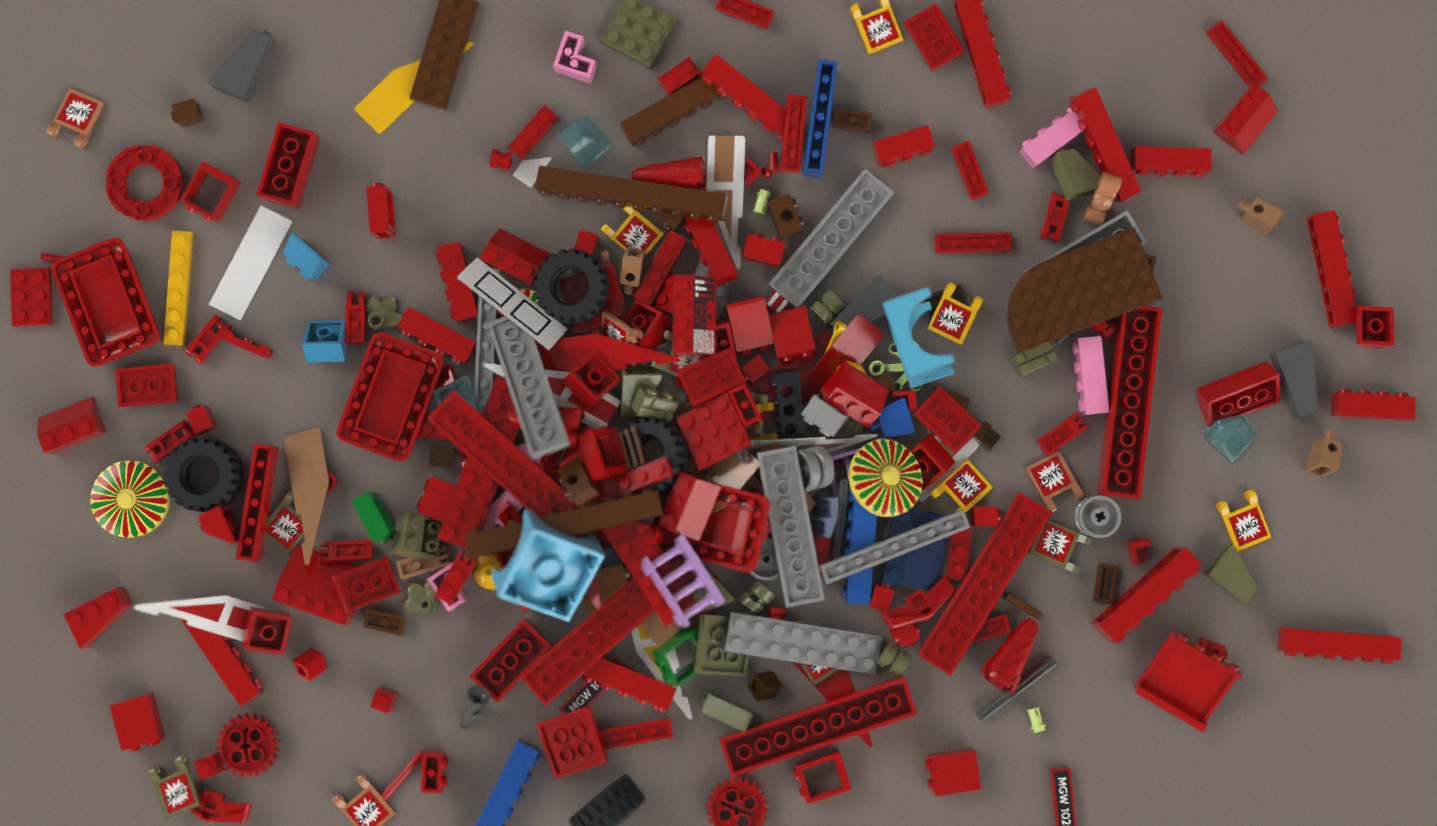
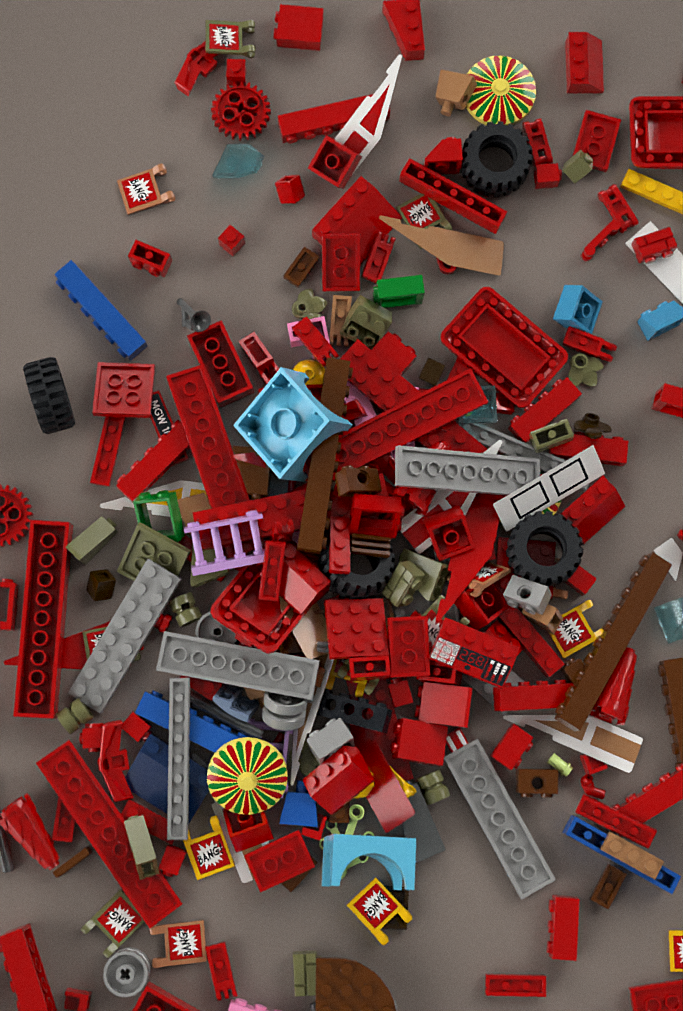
camera: 110 degrees right, 5 degrees down
red bar [381,750,423,800] -> none
red tile [934,232,1012,254] -> none
dark brown panel [972,421,1001,452] -> none
reddish brown tile [1092,563,1119,604] -> none
none -> slope [124,815,159,880]
none -> clear light blue slope [212,144,265,179]
none -> red slope [238,332,279,385]
none -> red tile [259,540,286,602]
none -> medium nougat torso [436,69,477,117]
none -> light grey brick [503,575,552,615]
none -> olive brick [529,419,574,454]
none -> olive brick [563,150,593,184]
none -> dark brown plate [574,413,612,439]
none -> medium nougat plate [600,831,664,879]
none -> red brick [631,227,677,264]

